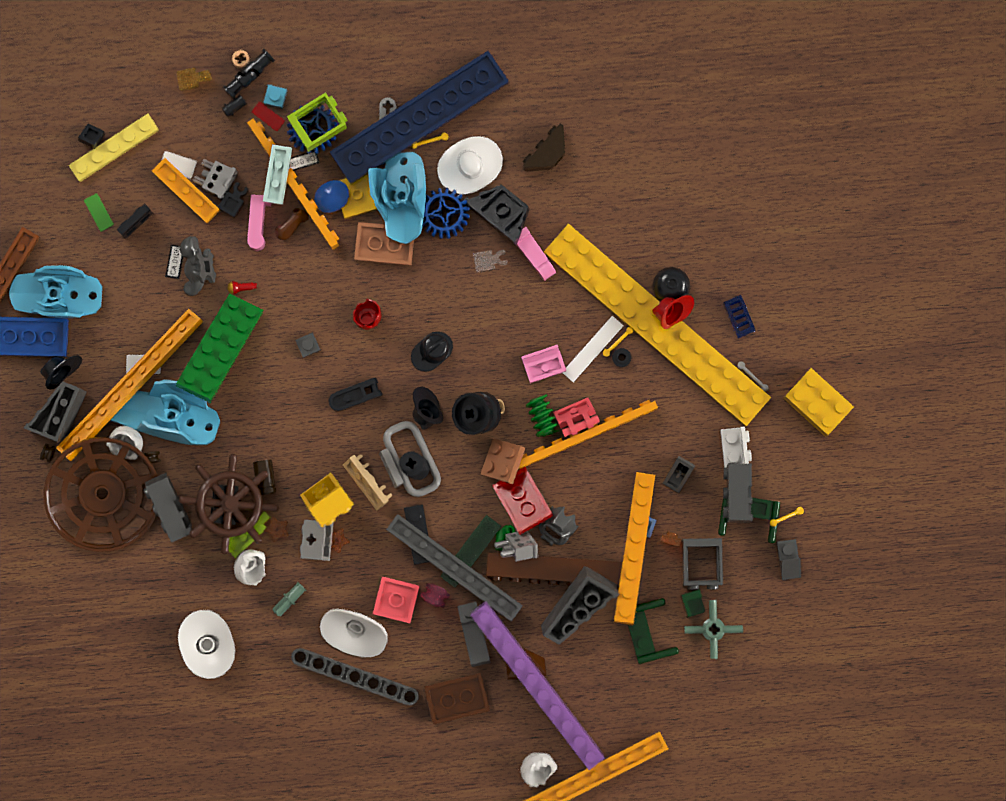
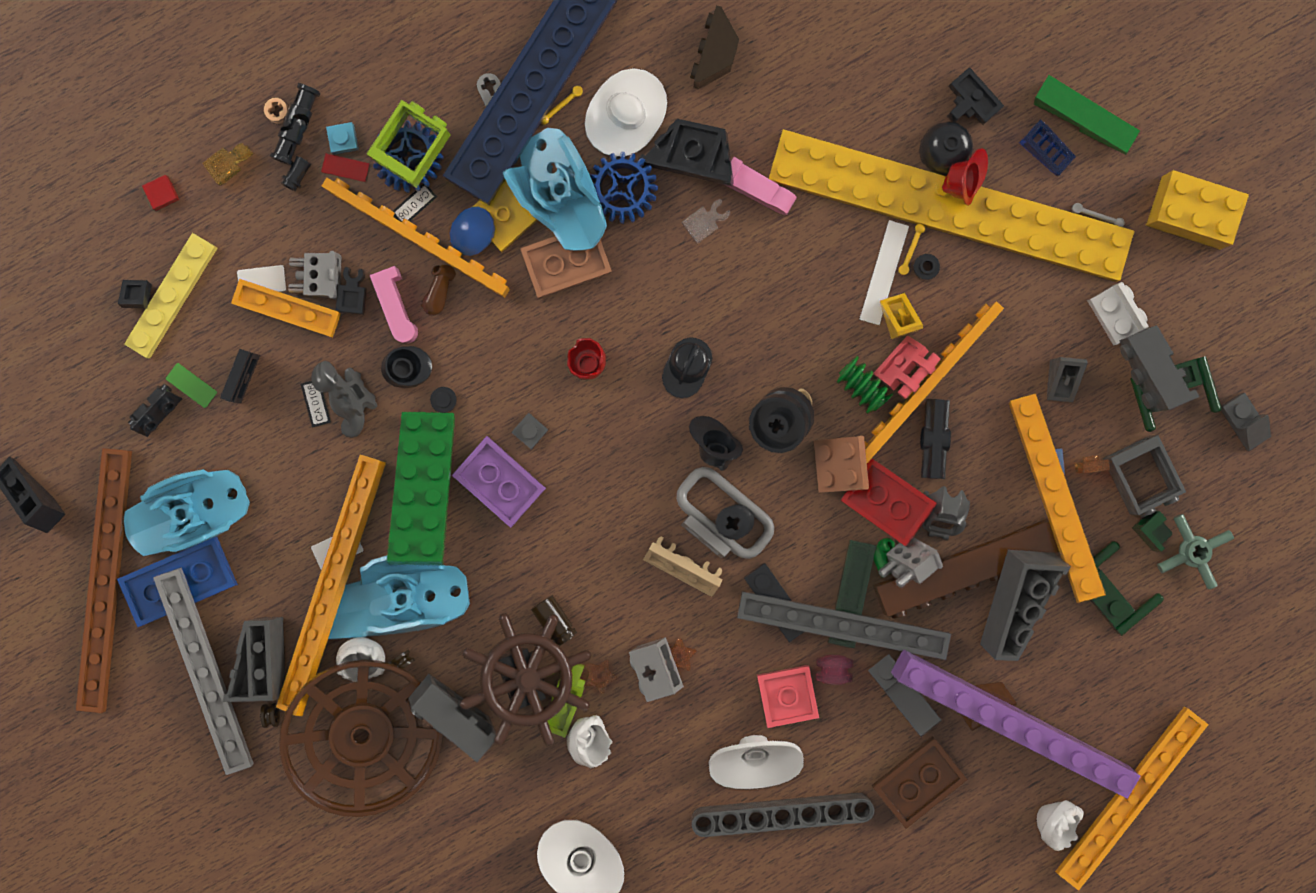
camera: 30 degrees left, 5 degrees up
black piece [40,355,83,390] -> none
red piece [227,281,257,294] -> none
light aqua plate [263,144,292,205] -> none
sand green axle [272,582,306,617] -> none
yellow brick [300,473,354,527] -> none
black plate [329,377,383,412] -> none
bright pink plate [521,345,566,384] -> none
yellow hinge [770,507,804,527] -> none
none -> black hinge [128,384,182,437]
none -> red tile [142,175,179,211]
none -> light grey plate [153,567,254,775]
none -> black hat [381,346,432,389]
none -> black plate [430,387,457,413]
none -> medium lavender plate [452,436,546,528]
none -> yellow slope [880,293,923,340]
none -> black piece [920,399,951,479]
none -> black hinge [947,67,1004,125]
none -> green slope [1033,75,1140,155]

